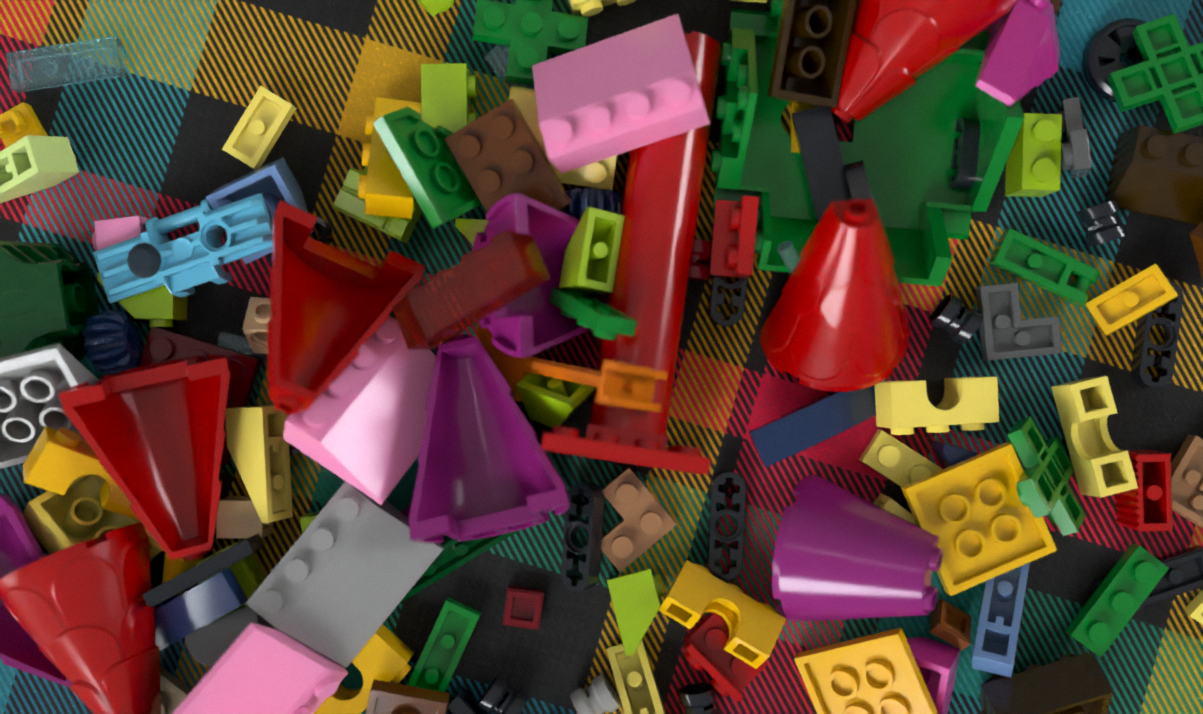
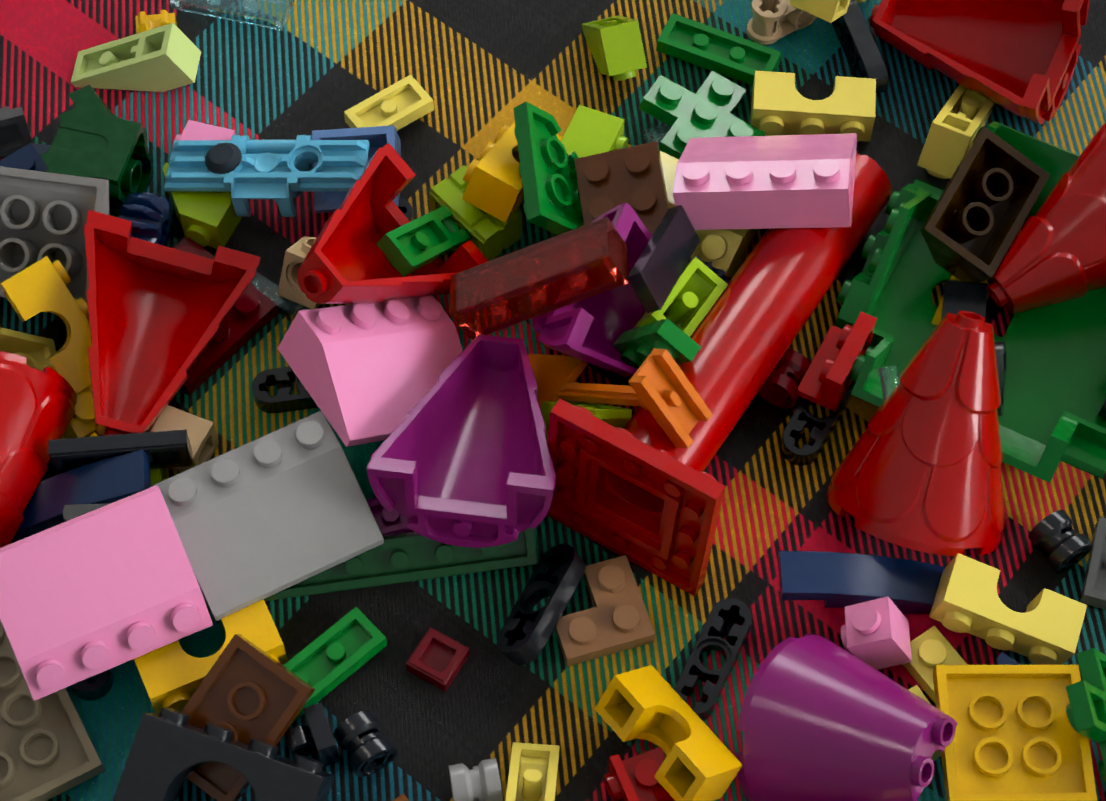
camera: 20 degrees right, 30 degrees down
light yellow slope [225,405,293,523] -> none
lime slope [607,568,666,656] -> none
none -> green plate [376,205,472,277]
none -> black tile [627,205,700,313]
none -> bright pink brick [841,596,912,670]

